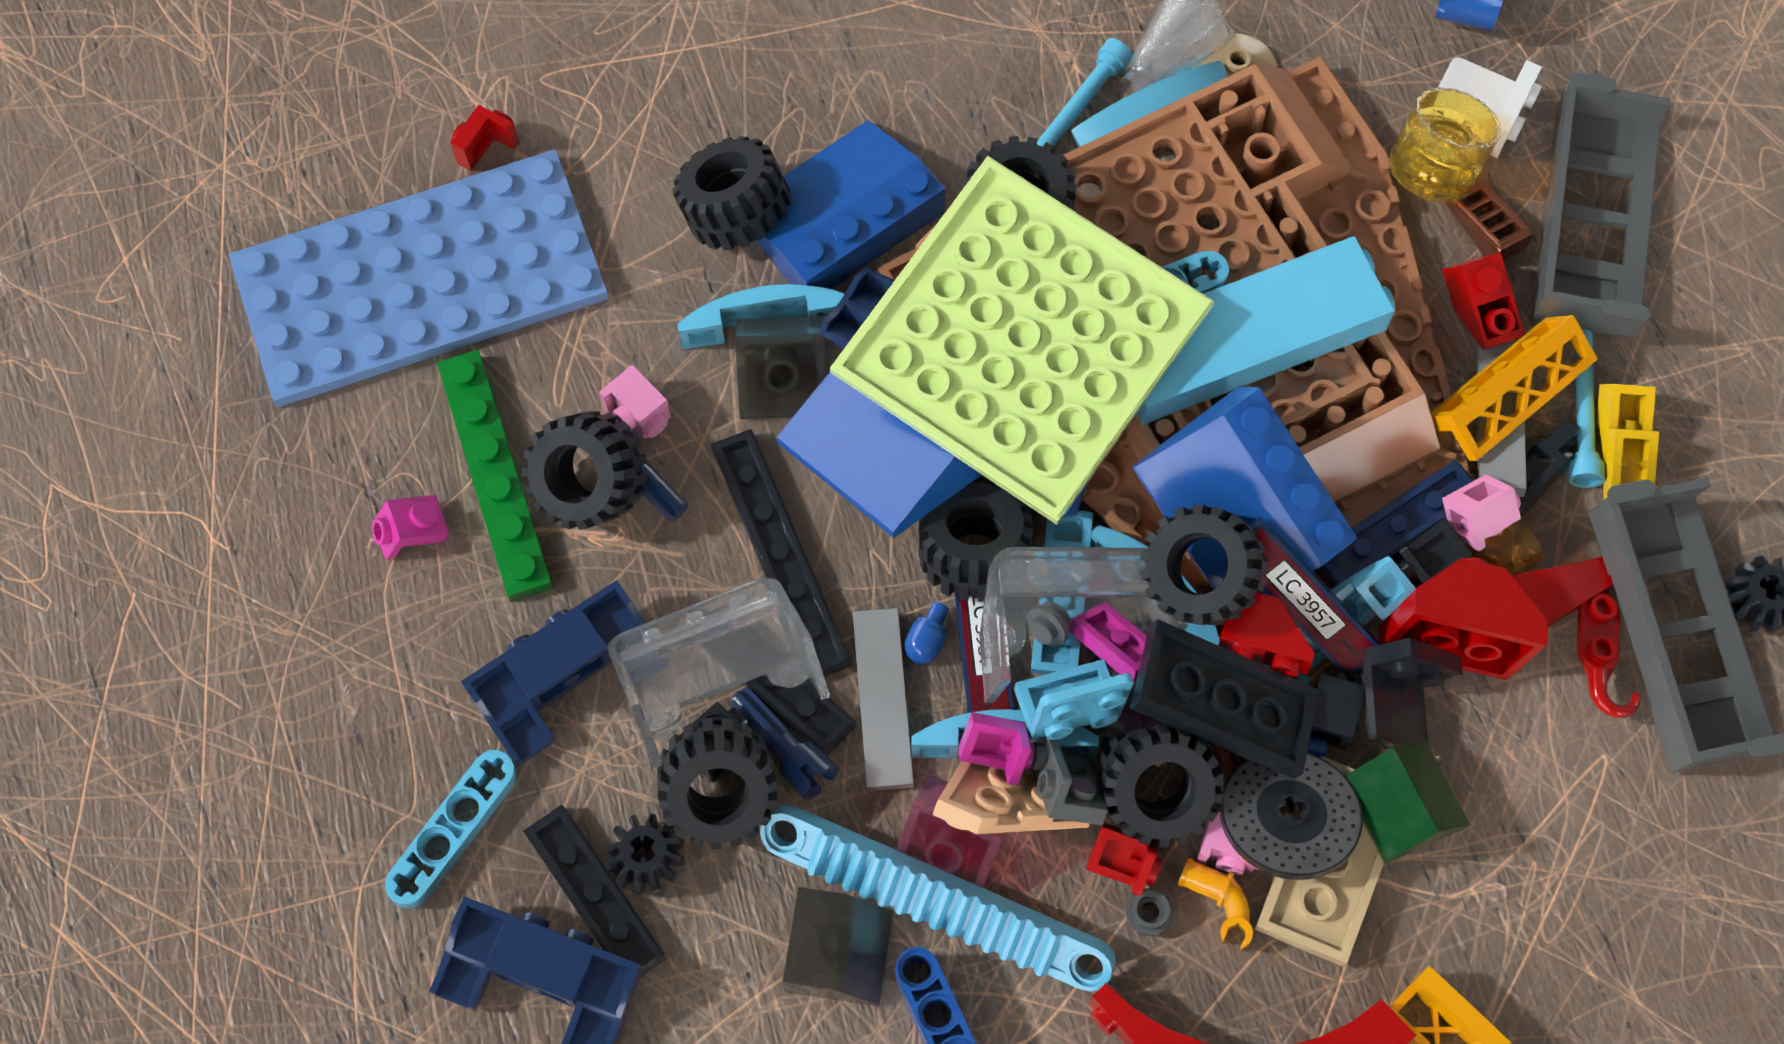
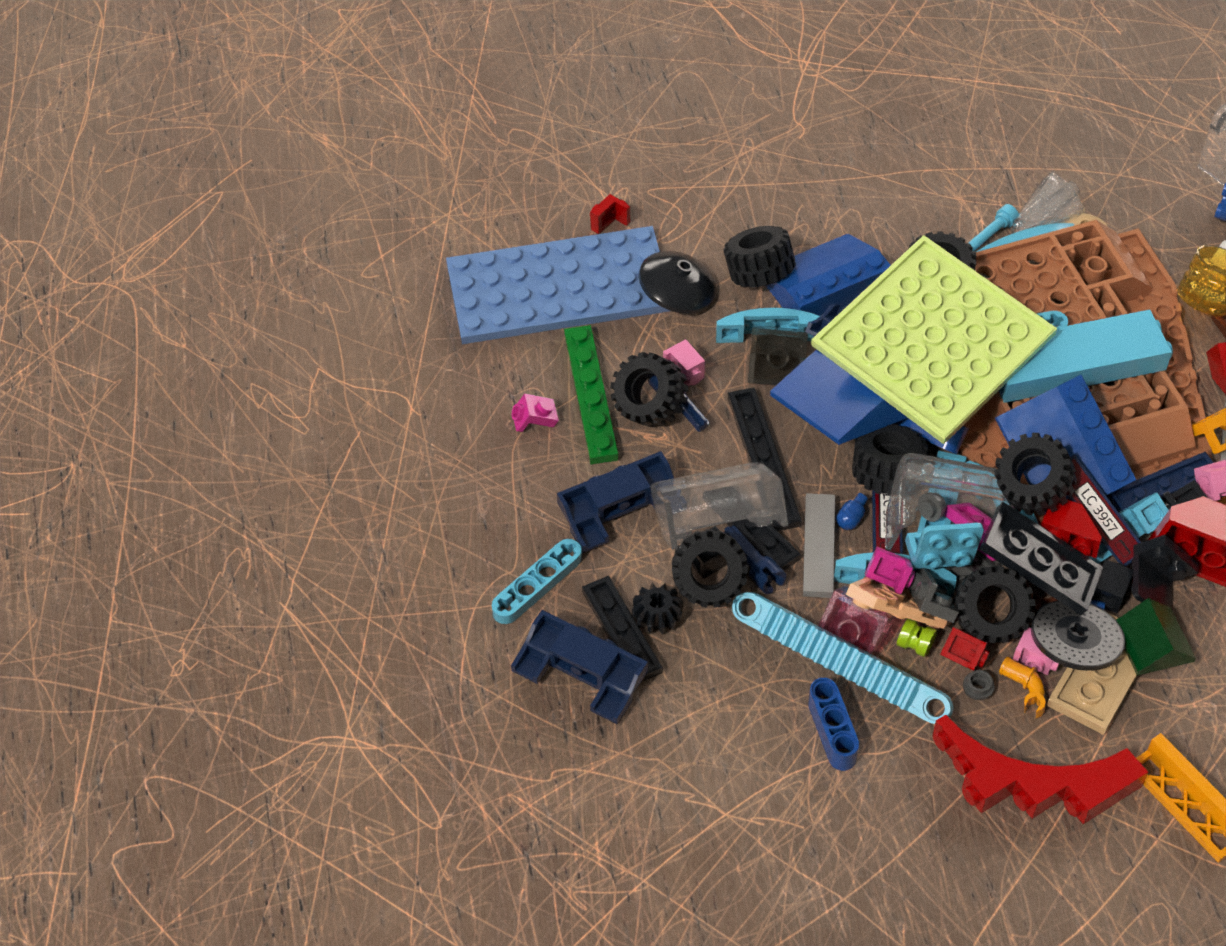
camera: 10 degrees right, 15 degrees down
clear smoke slope [783,887,894,1006] -> none
none -> black dish [638,251,717,314]
none -> lime wheel [896,618,937,658]

